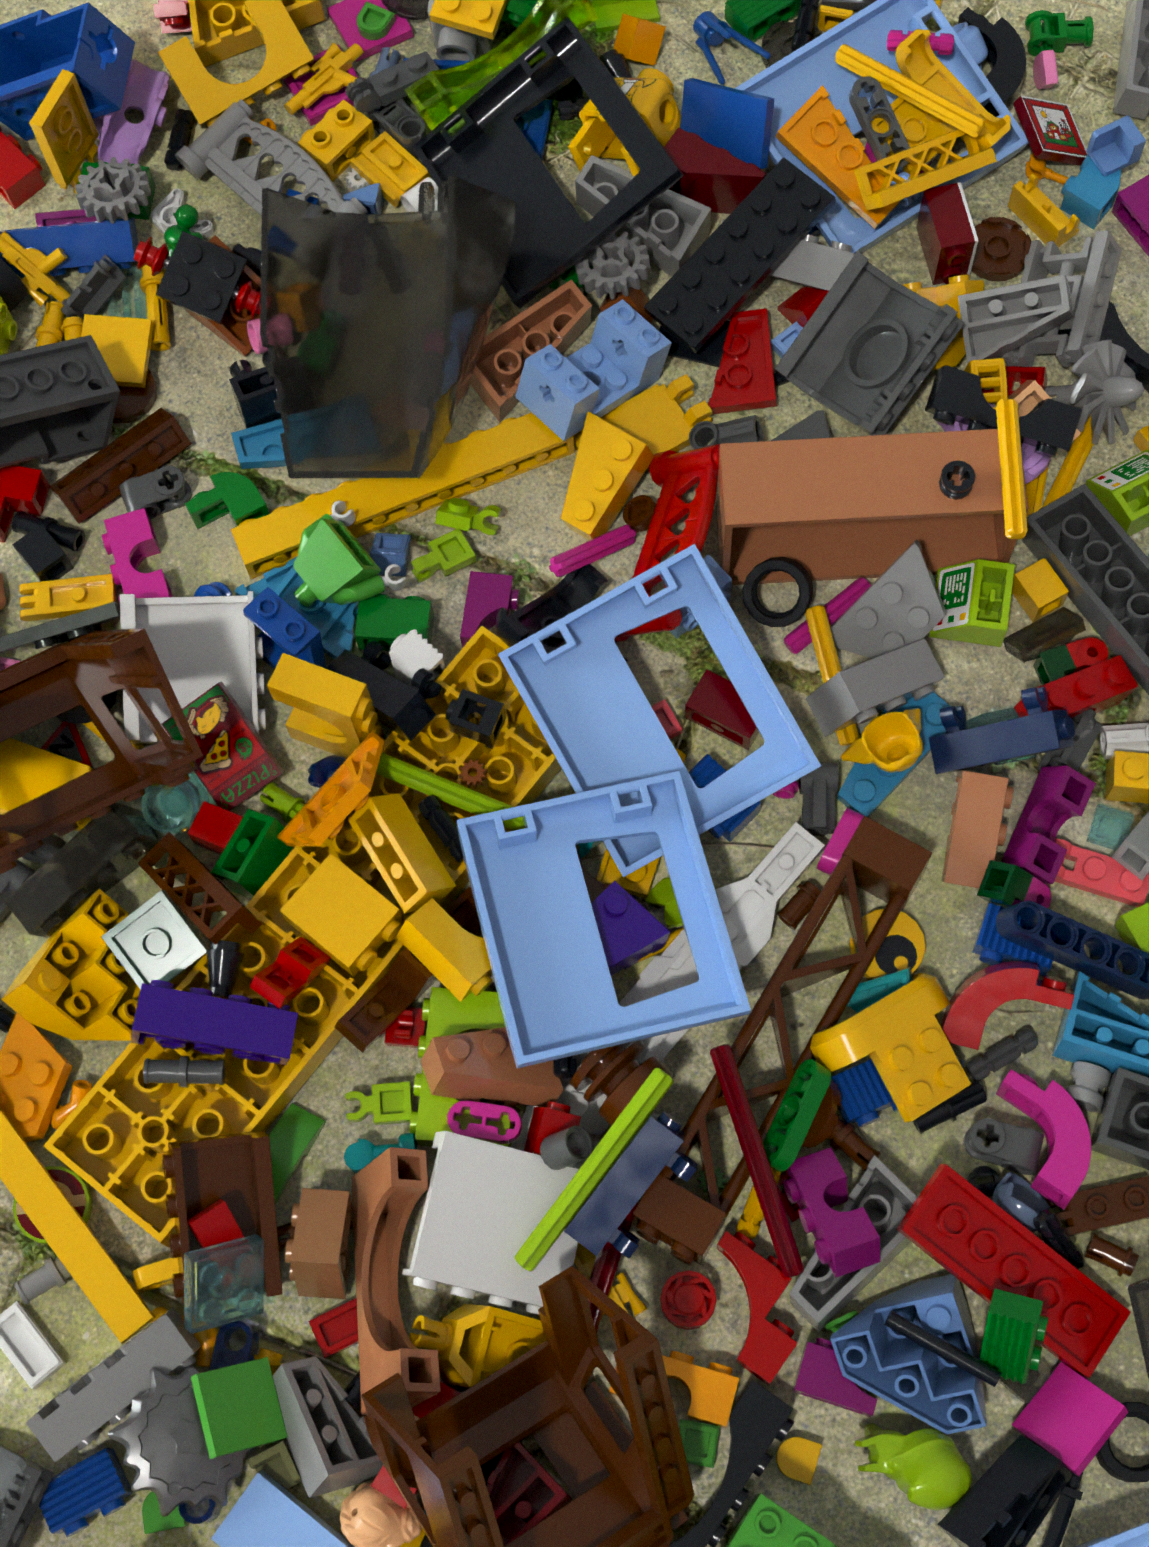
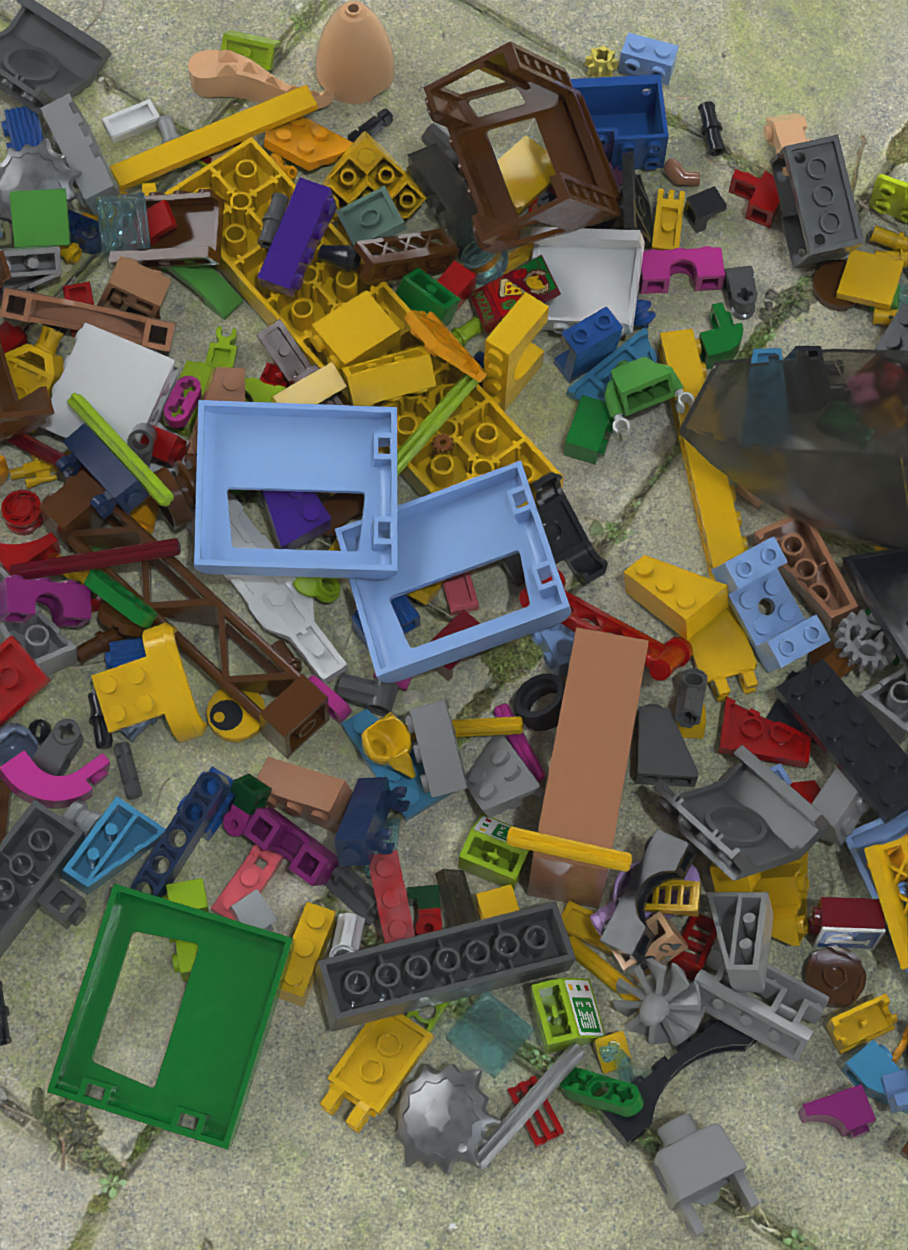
camera: 95 degrees right, 5 degrees down
black pin [12,511,85,552] -> none
reddish brown fence [49,408,192,524] -> none
red slope [249,937,331,1009] -> none
black brick [326,640,442,741] -> none
teal leg [344,1133,418,1173] -> none
medium blue slope [370,533,411,576] -> none
white brick [388,630,446,686] -> none
lime plate [411,529,476,583] -> none
black axle [418,795,464,863] -> none
lime plate [435,498,502,535] -> none
black brick [446,689,506,749] -> none
magenta arch [460,571,520,648] -> none
dark pink axle [549,525,636,577] -> none
reddish brown tile [623,495,656,532] -> none
teal plate [837,967,912,1013] -> none
black bush [939,460,975,500] -> none
red arch [941,961,1074,1050] -> none
clear light blue tile [1086,804,1134,851] -> none

